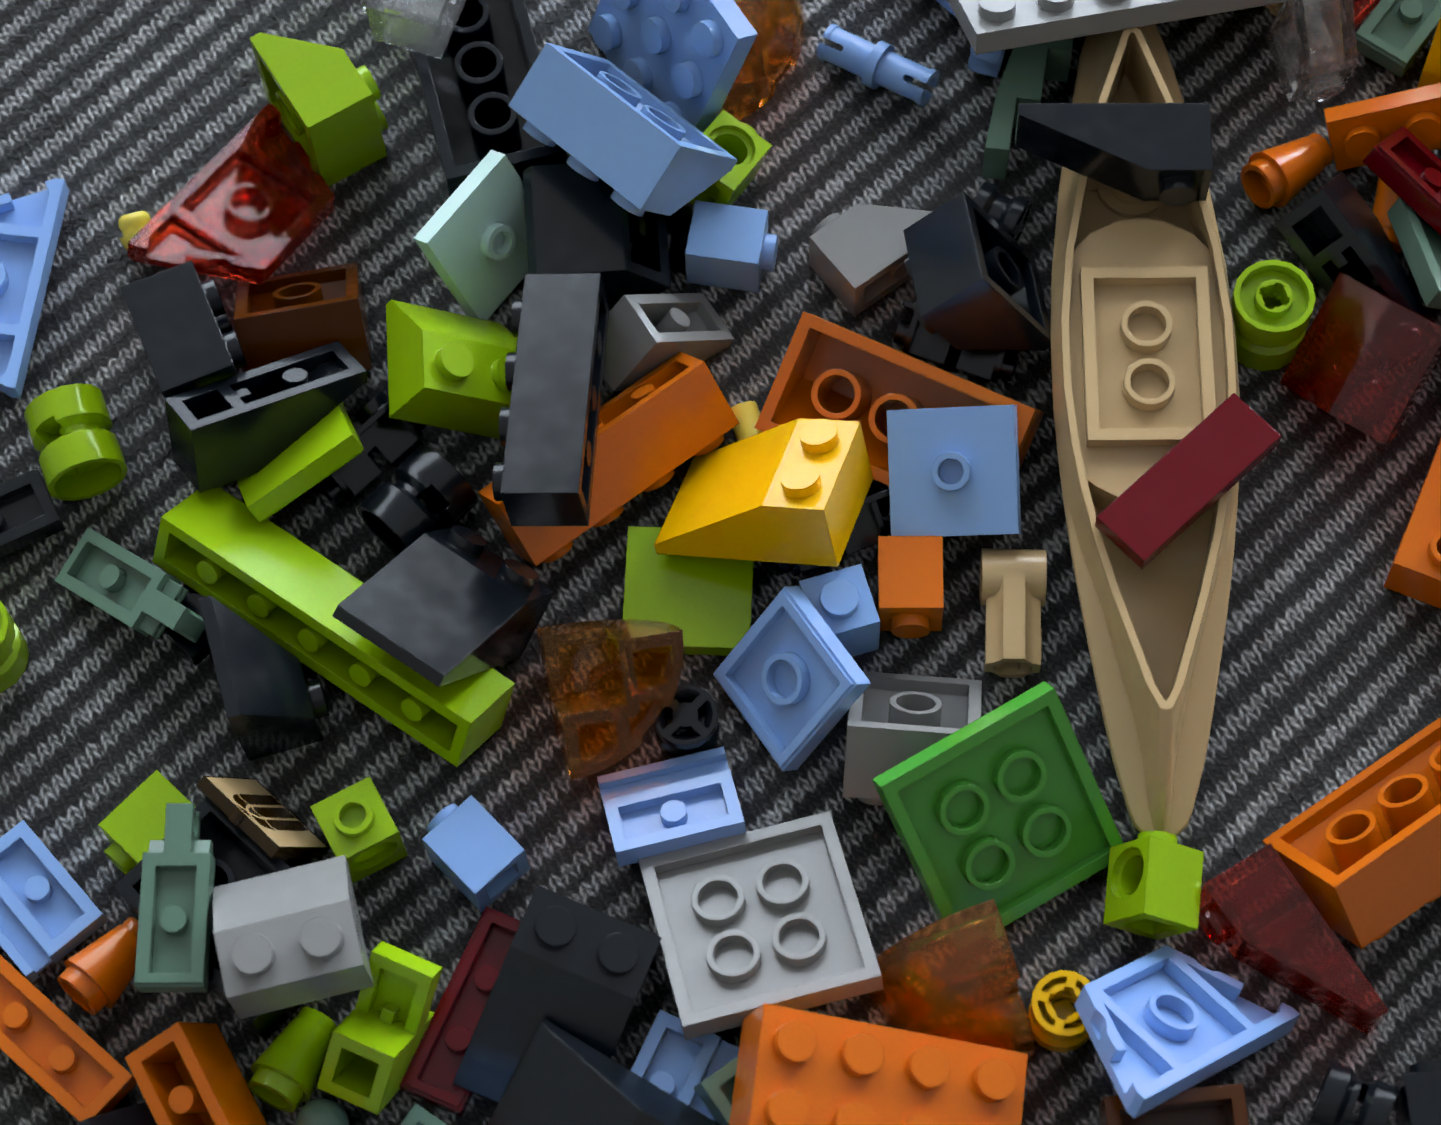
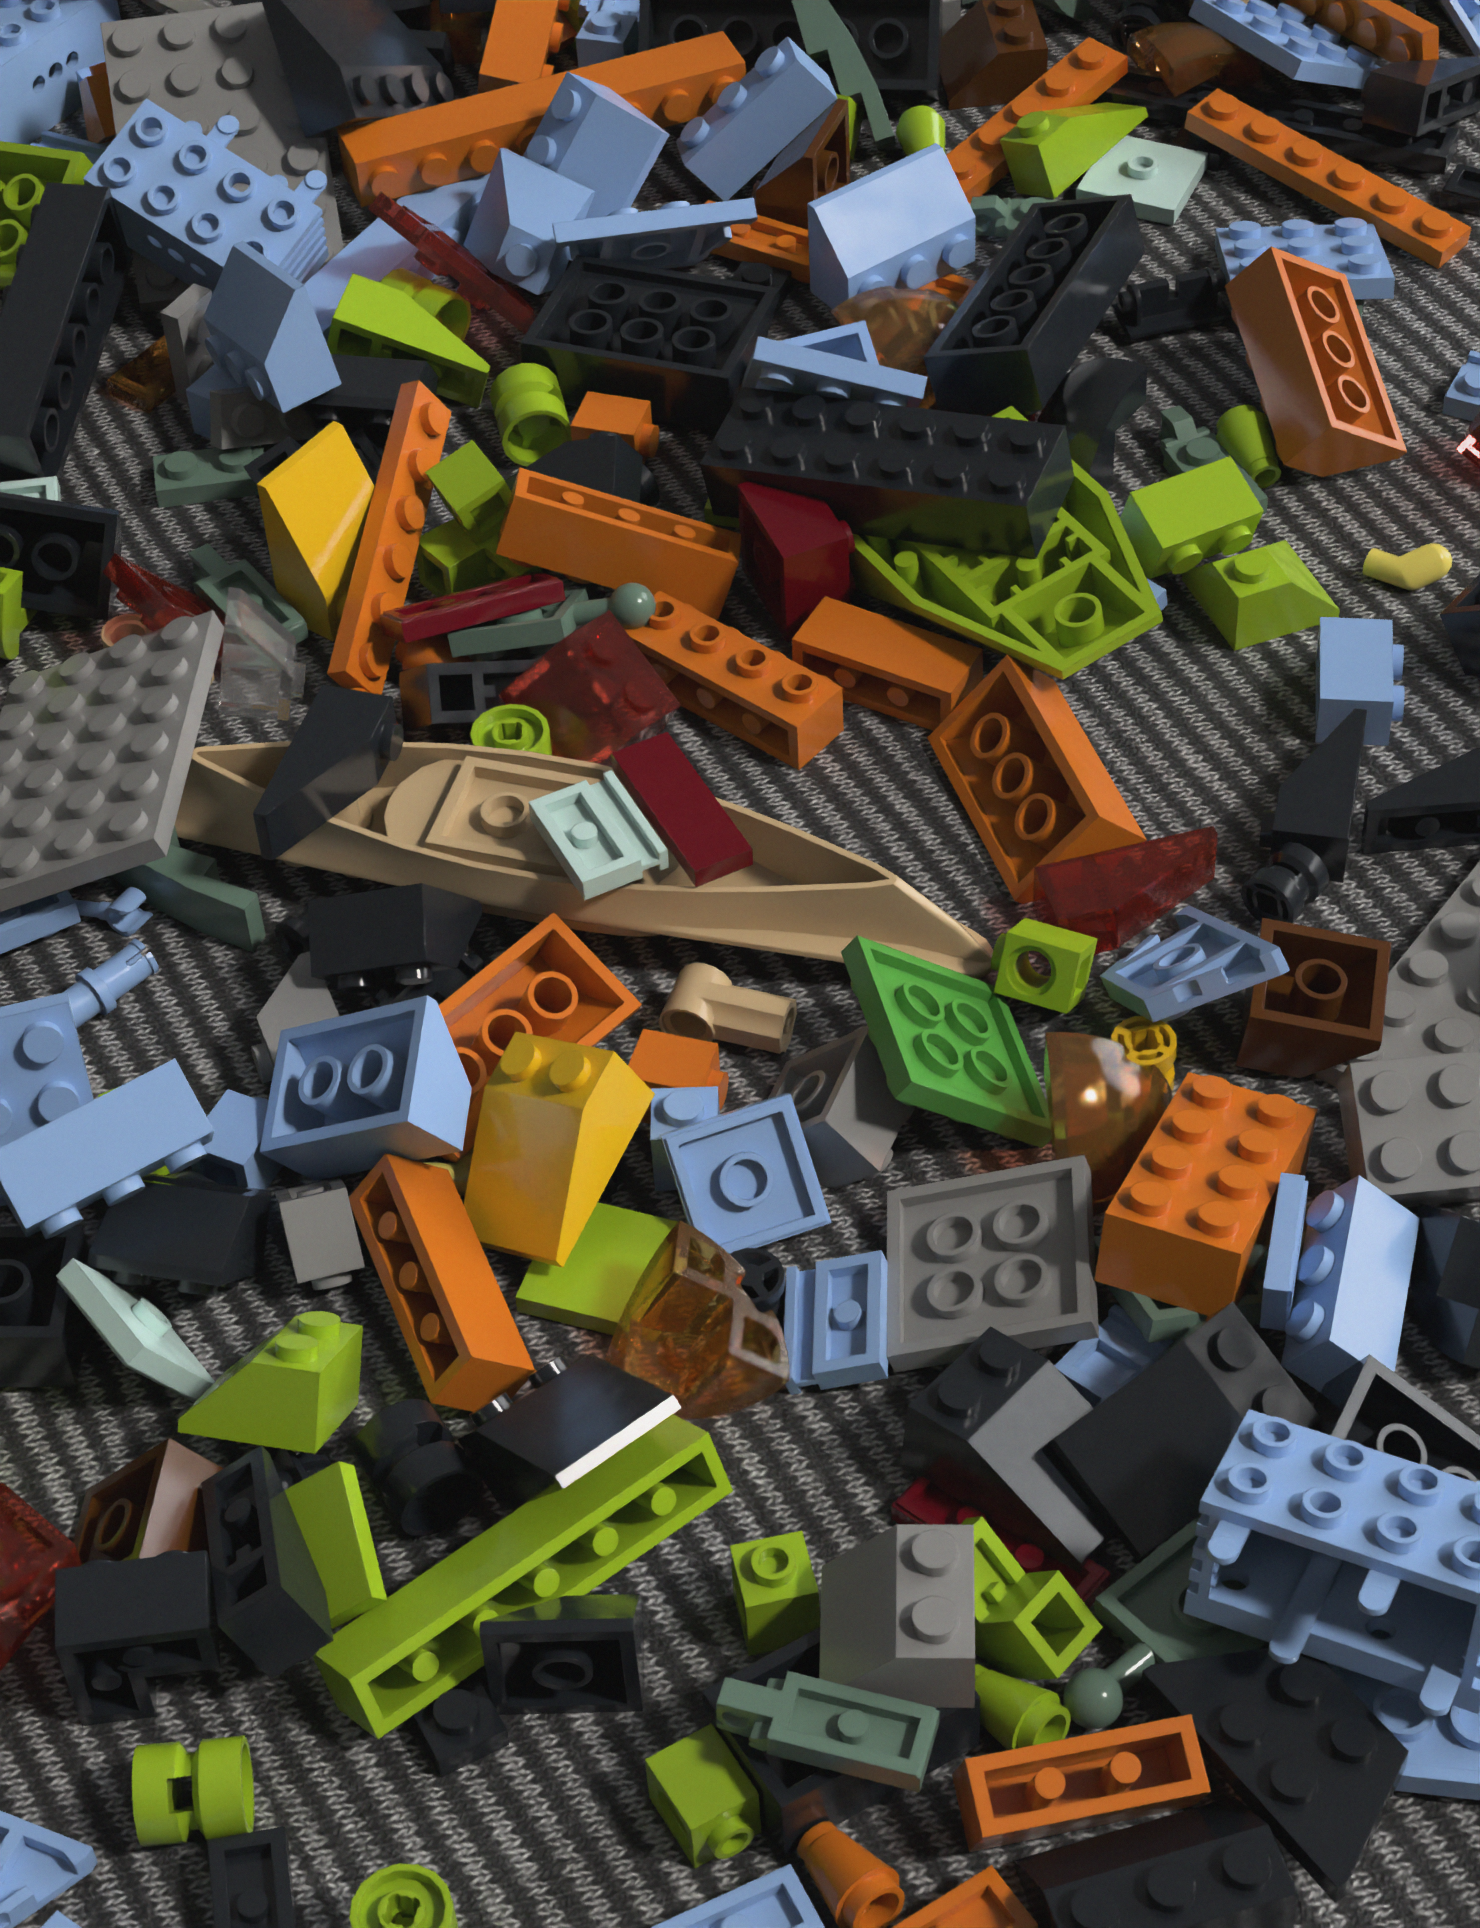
camera: 75 degrees left, 20 degrees down
sand green hinge [54,527,205,643] -> none
dark brown piece [196,776,329,858] -> none
light blue brick [422,795,530,913] -> none
black brick [492,273,610,526] -> none
light blue plate [886,404,1022,537] -> none
none -> light blue slope [259,995,472,1181]
none -> light aqua plate [528,770,669,901]

